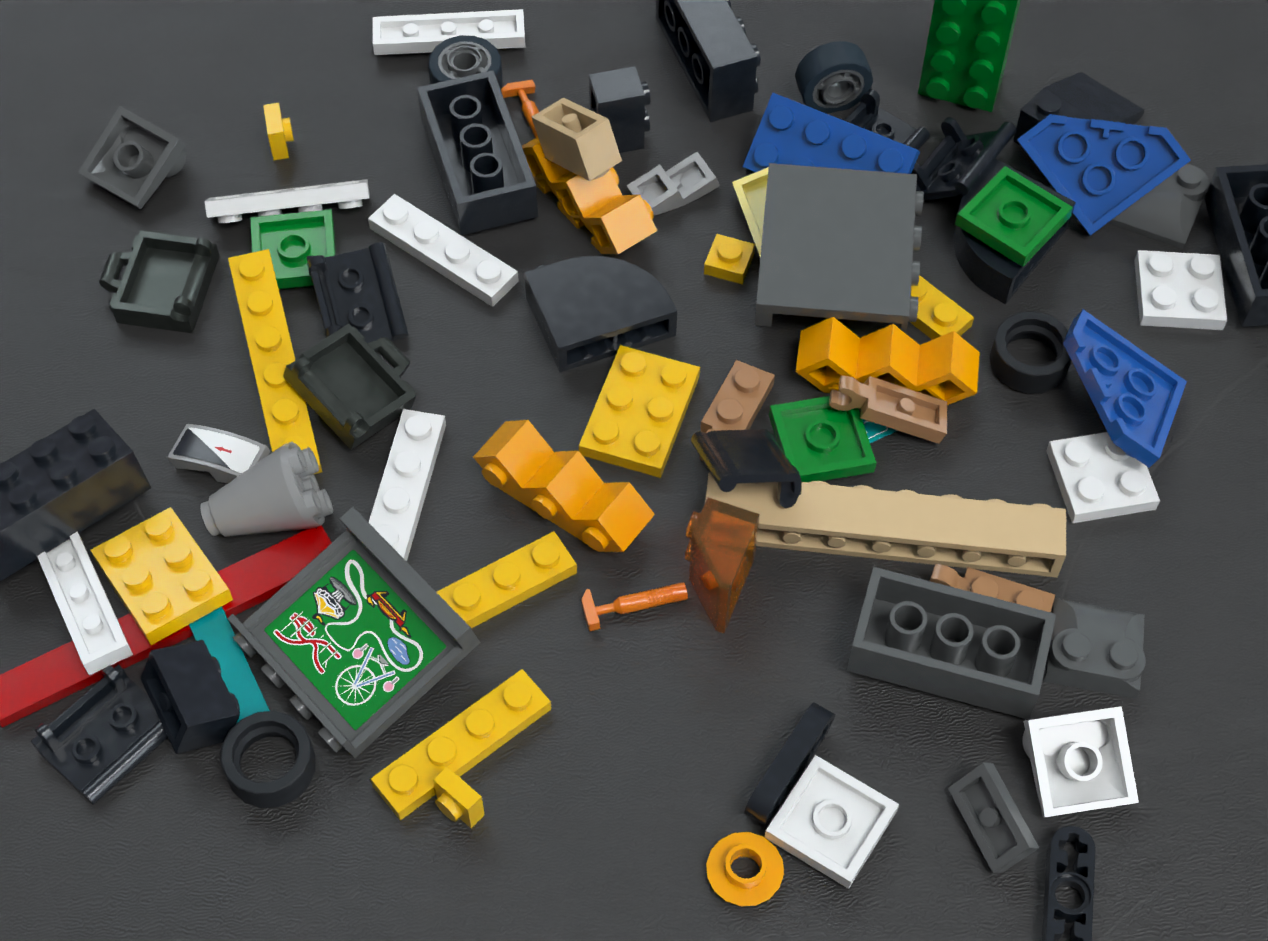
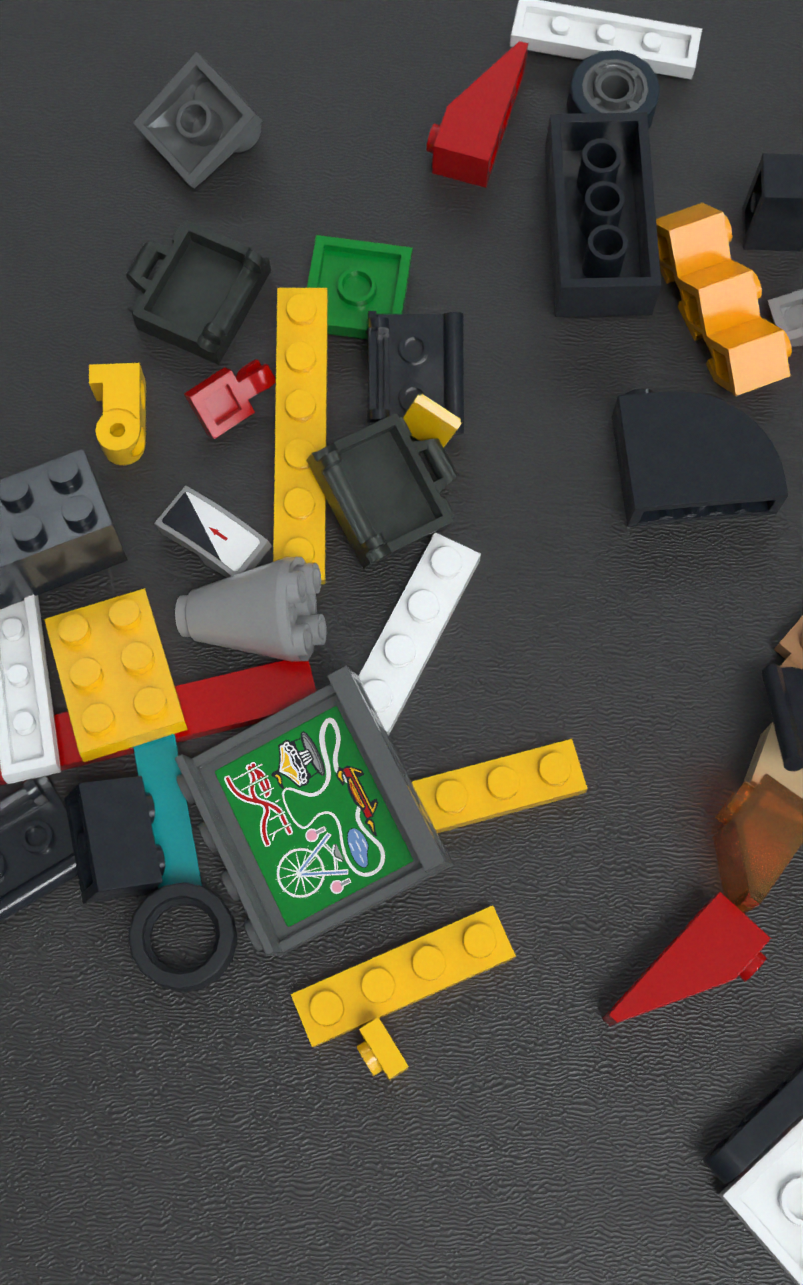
camera: 15 degrees right, 15 degrees up
white plate [204,179,370,223] -> none
yellow plate [263,103,294,160] -> none
white plate [368,194,519,307] -> none
light orange brick [473,420,655,552] -> none
orange piece [501,80,539,138] -> none
tan brick [531,97,622,181] -> none
yellow plate [579,345,700,478] -> none
orange piece [581,582,688,631] -> none
light orange piece [706,832,784,907] -> none
none -> yellow leg [89,363,146,466]
none -> plate [184,359,276,439]
none -> yellow slope [403,394,461,448]
none -> red slope [426,41,529,188]
none -> red slope [602,892,771,1026]

